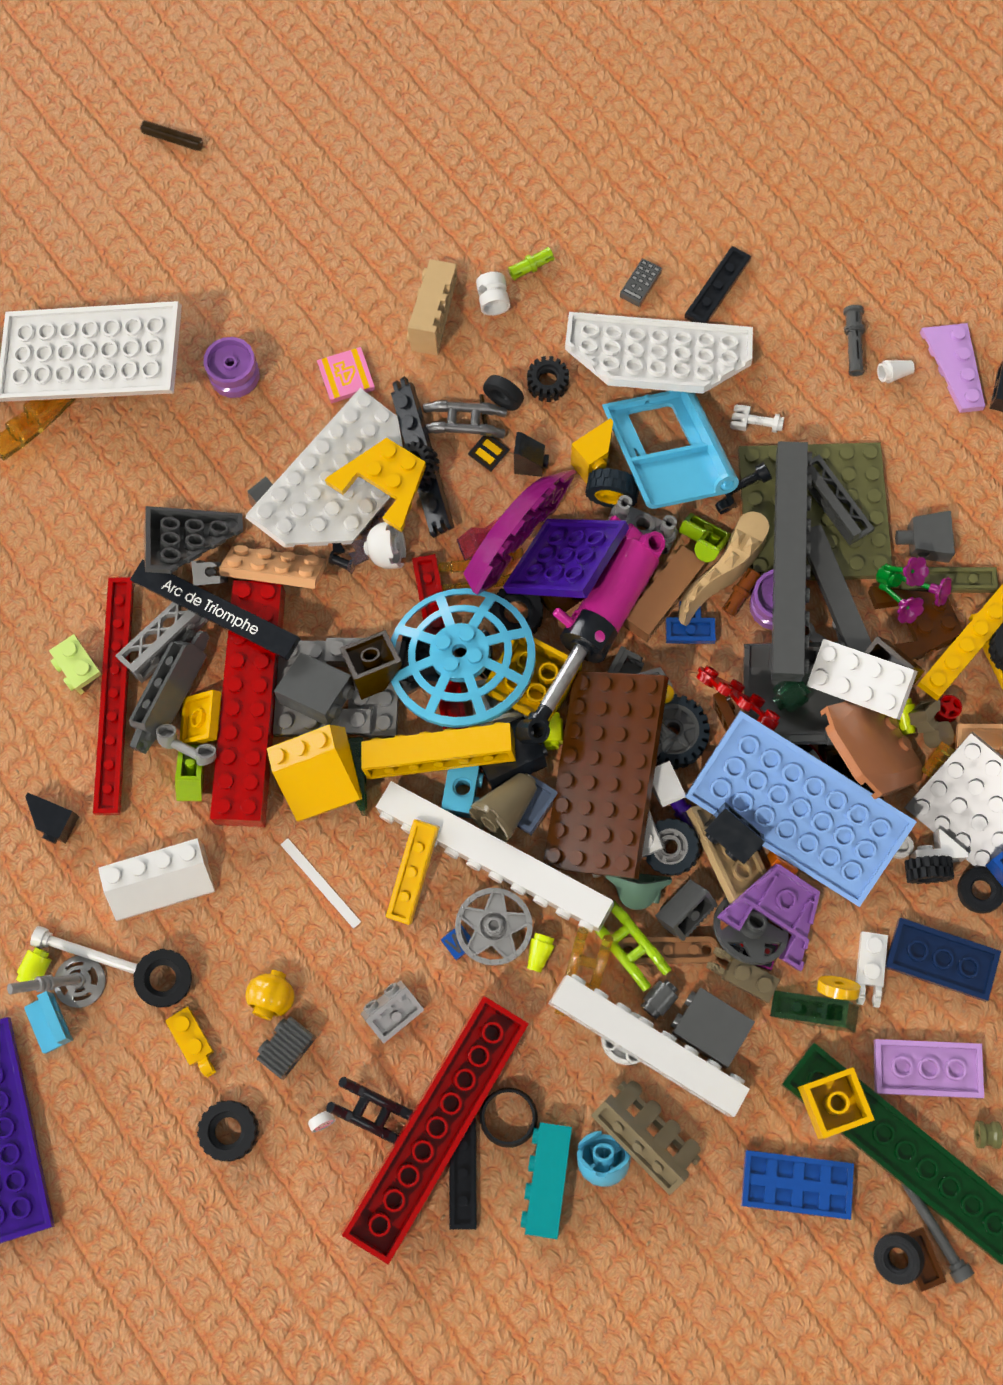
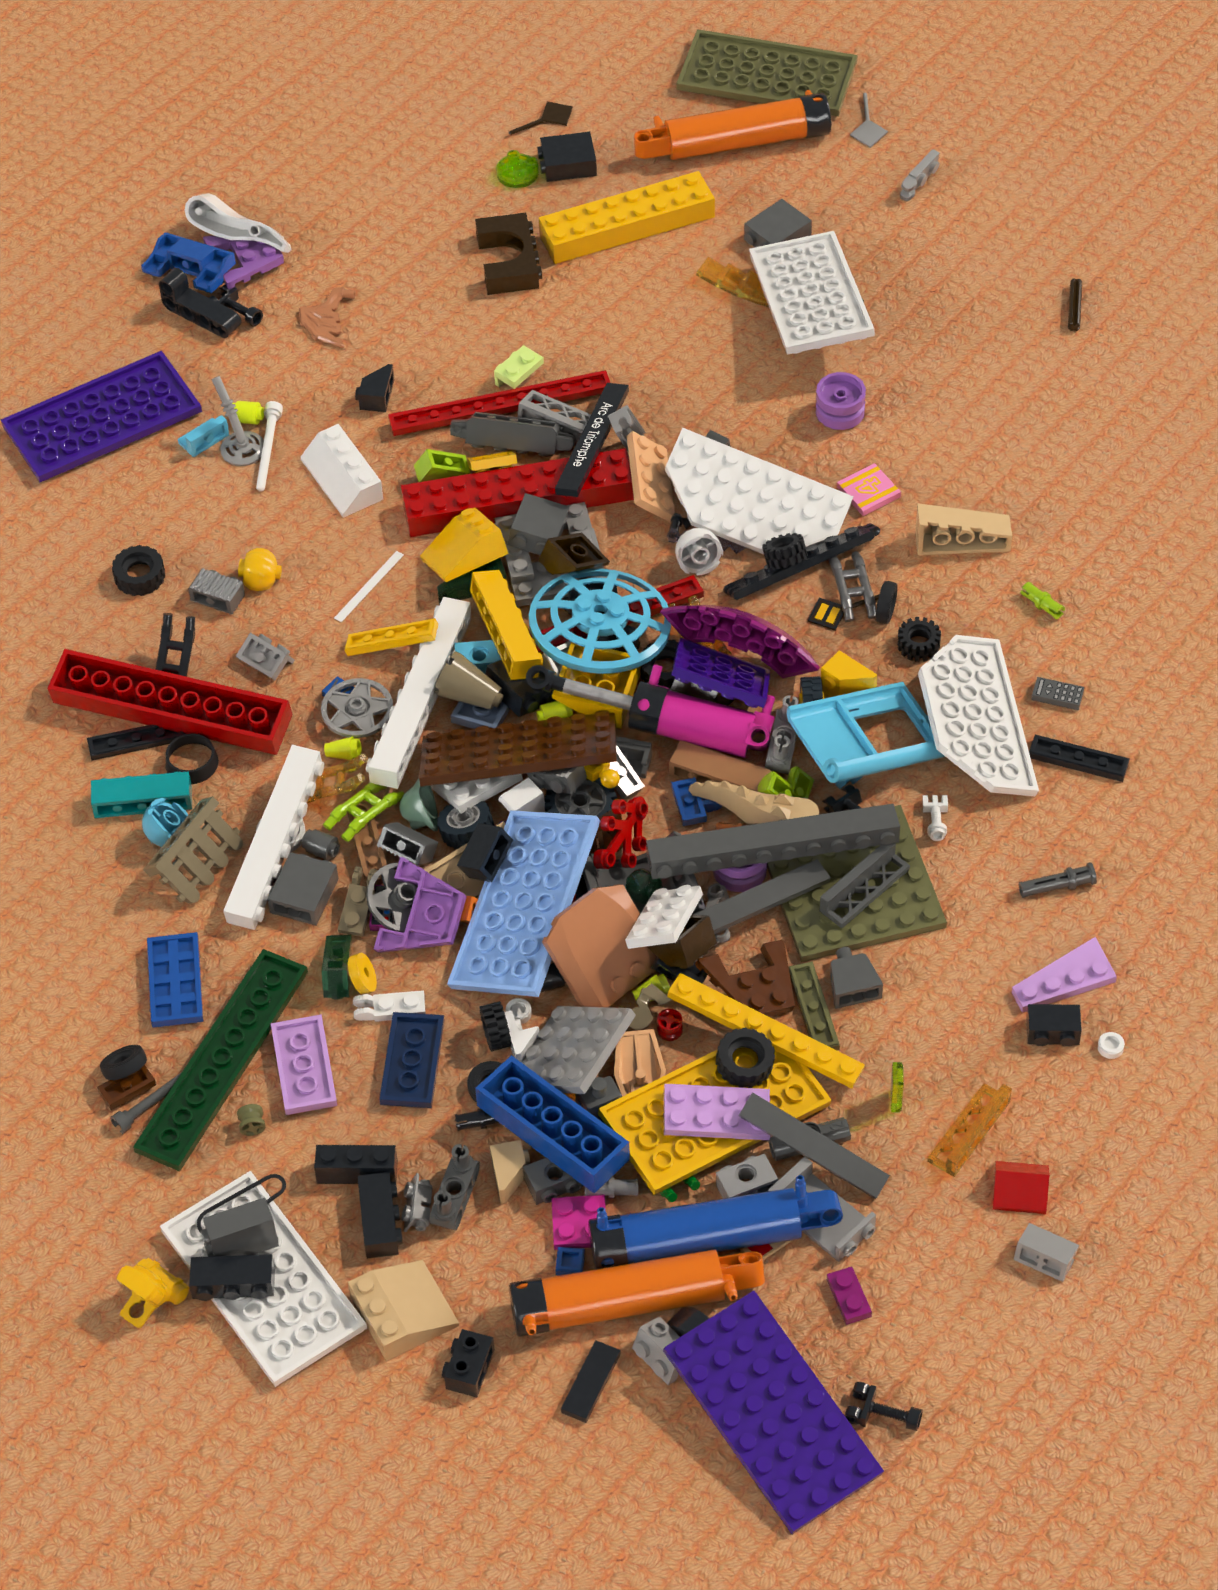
camera: 75 degrees right, 20 degrees down
black tyre [133,949,192,1008] -> none
dark grey slope [144,506,243,574] -> none
light grey bar [156,724,216,766] -> none
yellow plate [165,1006,216,1078] -> none
white tile [308,1111,336,1133] -> none
yellow wing [325,438,426,532] -> none
white wheel [476,272,510,316] -> none
black slope [514,432,549,477] -> none
yellow brick [798,1067,874,1139] -> none
magenta plant [876,557,952,623] -> none
white cone [877,360,915,383] -> none

